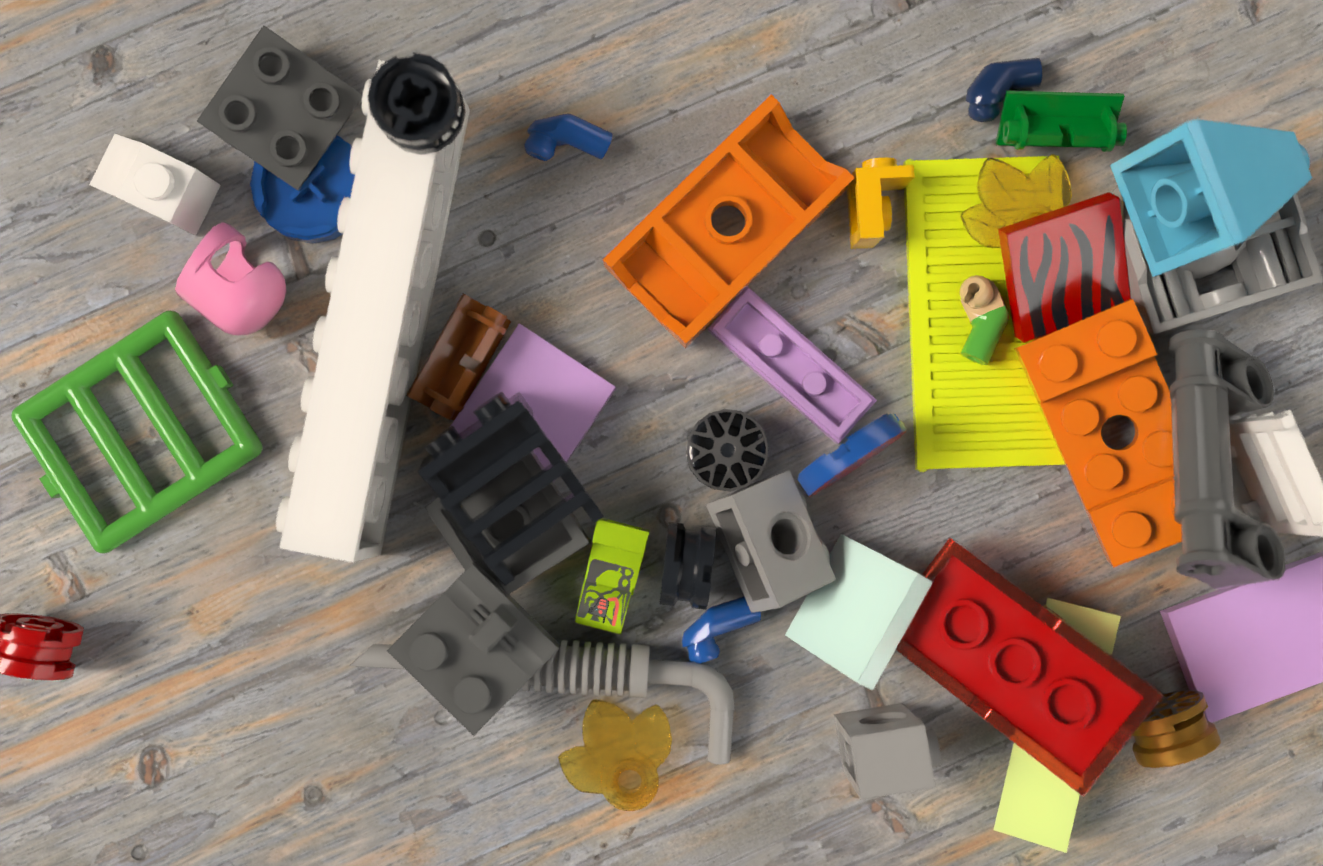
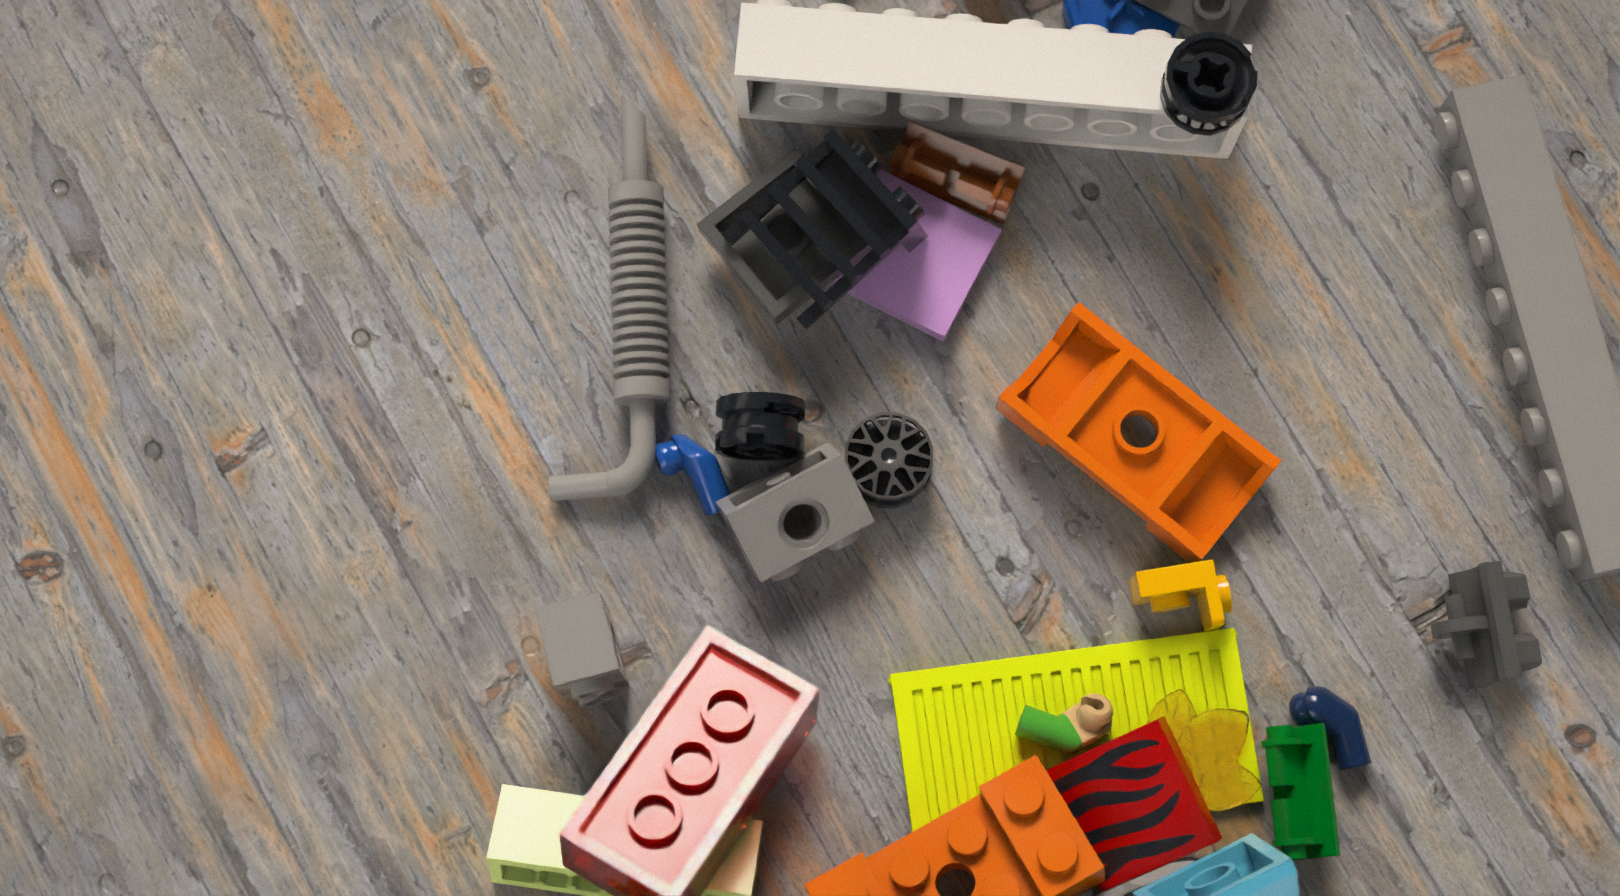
camera: 85 degrees right, 10 degrees down
dark grey hinge [387,561,561,736] -> none
blue arm [524,114,613,161] -> none
clear yellow plate [558,699,672,811] -> none
lime leg [575,518,650,635] -> none
lavender tile [708,286,877,444] -> none
light aqua tile [785,534,933,691] -> none
blue tile [797,413,907,497] -> none

